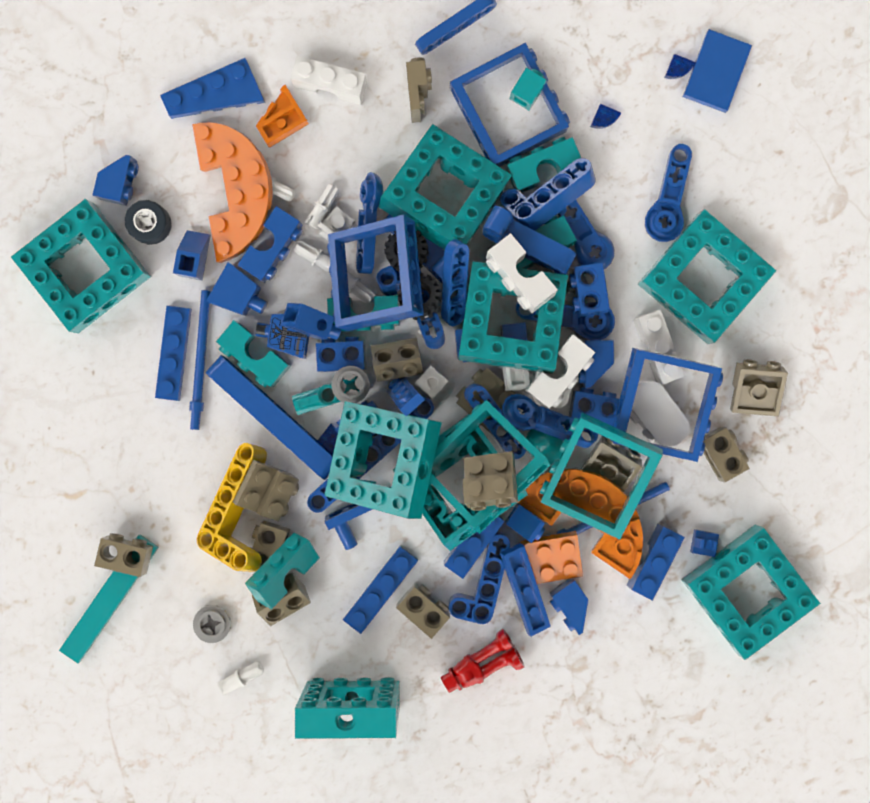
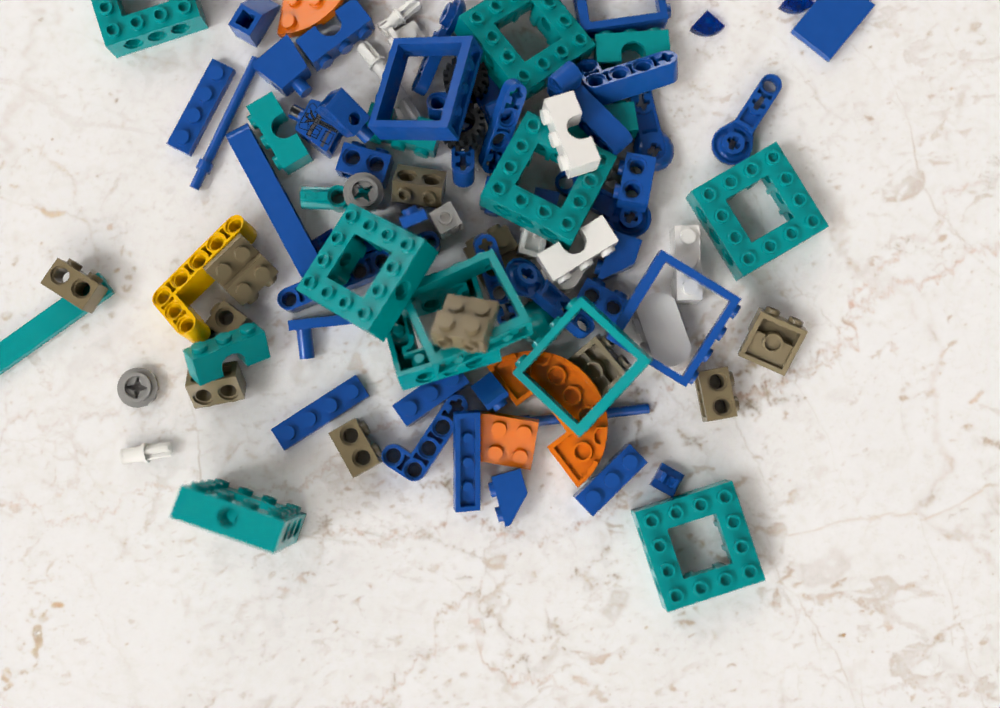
camera: 20 degrees right, 5 degrees down
red piece [440,629,525,693] -> none

